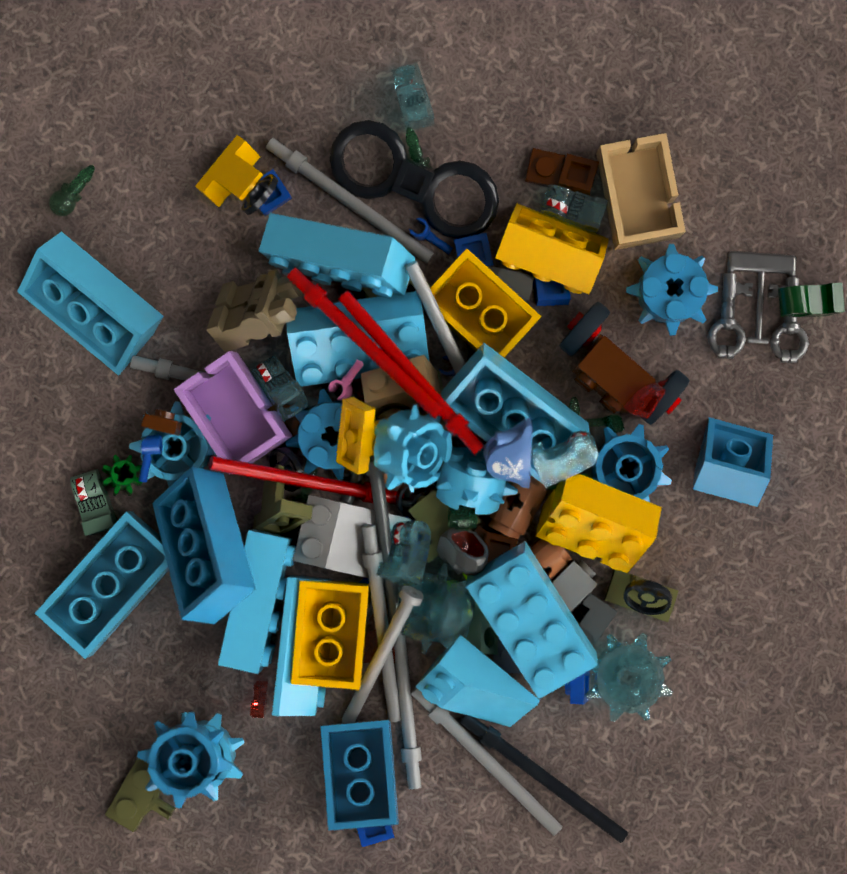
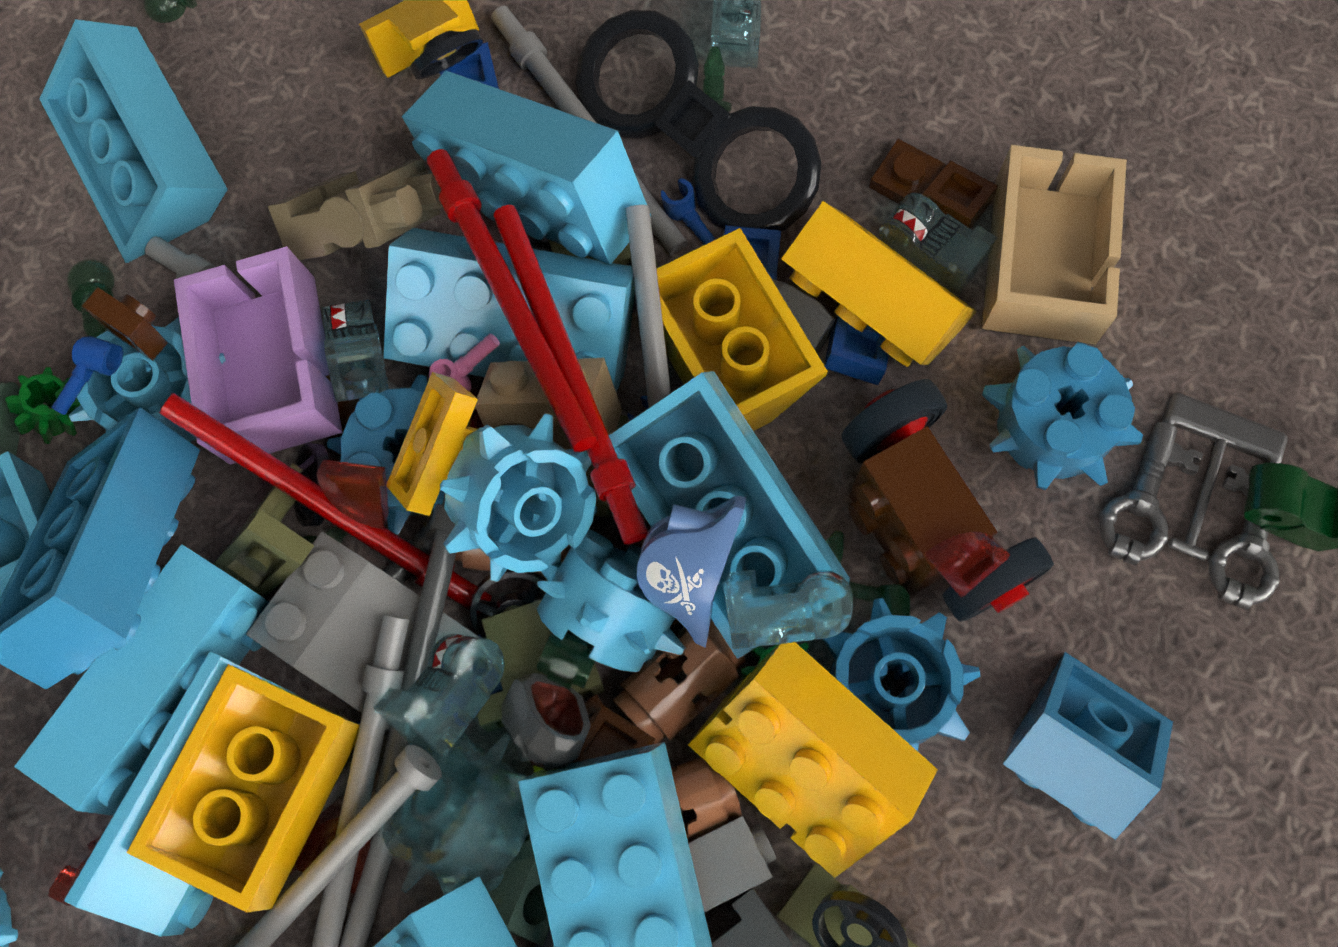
camera: 25 degrees right, 15 degrees down
none -> clear green bar [67,259,114,337]
none -> clear red tile [316,460,389,529]

